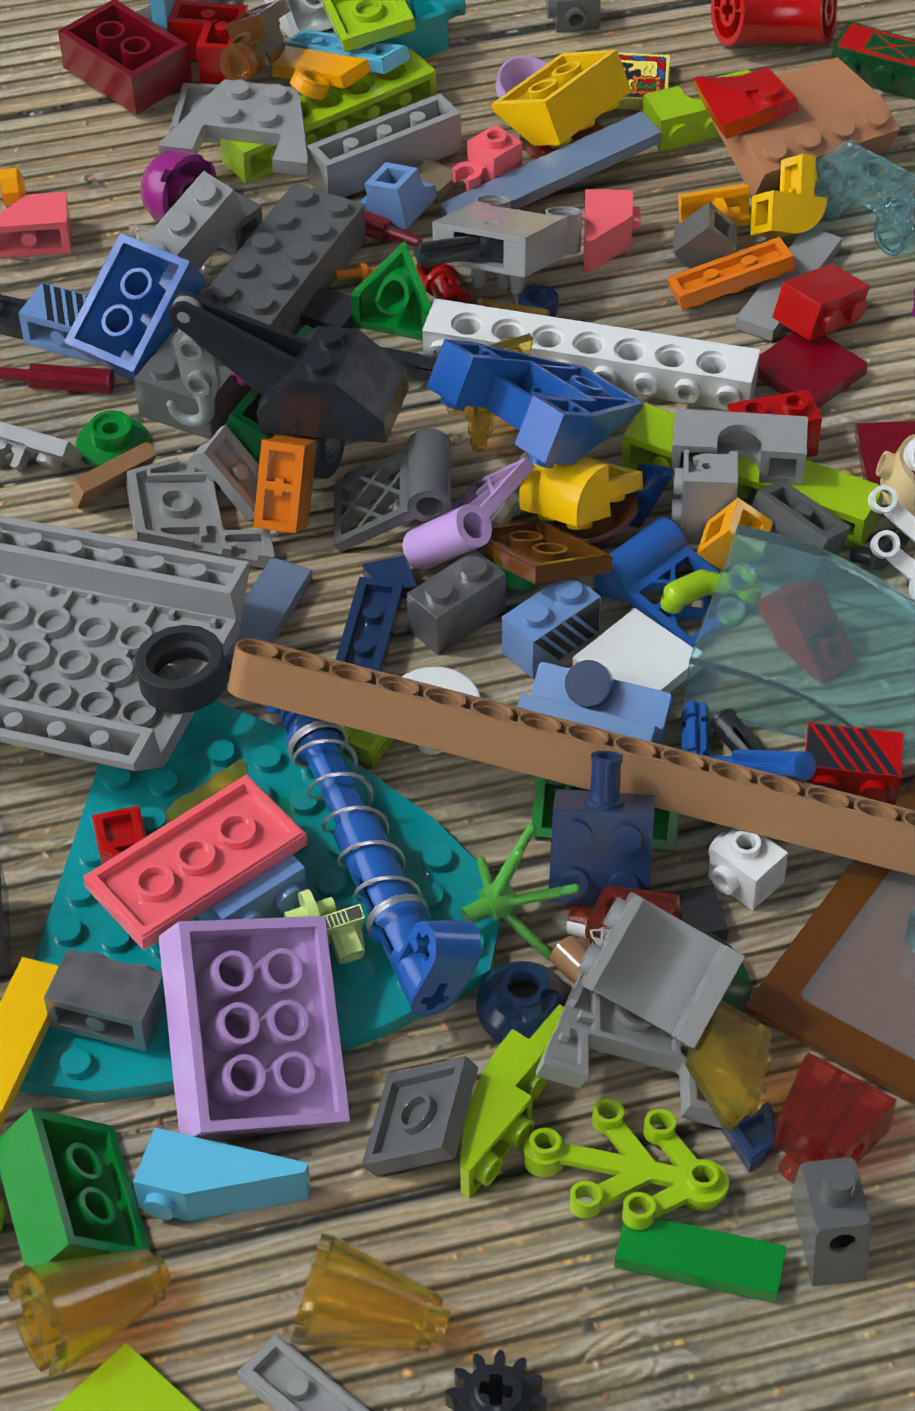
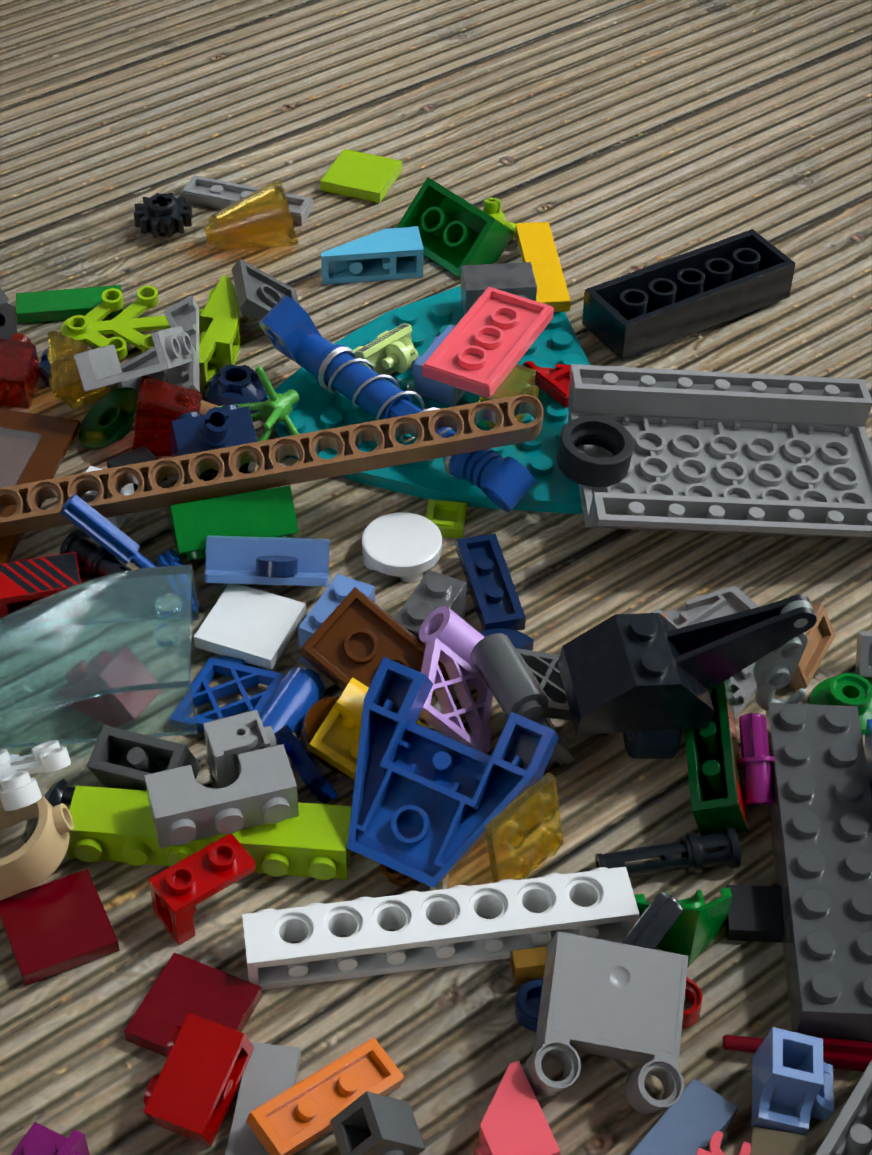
camera: 155 degrees right, 5 degrees down
clear yellow cone [8,1249,171,1377] -> none
lavender slope [158,916,350,1141] -> none
sand blue tile [225,557,312,665] -> none
orange hand [334,263,376,283] -> none
lime arm [660,569,762,614] -> none
light orange brick [697,498,773,573] -> none

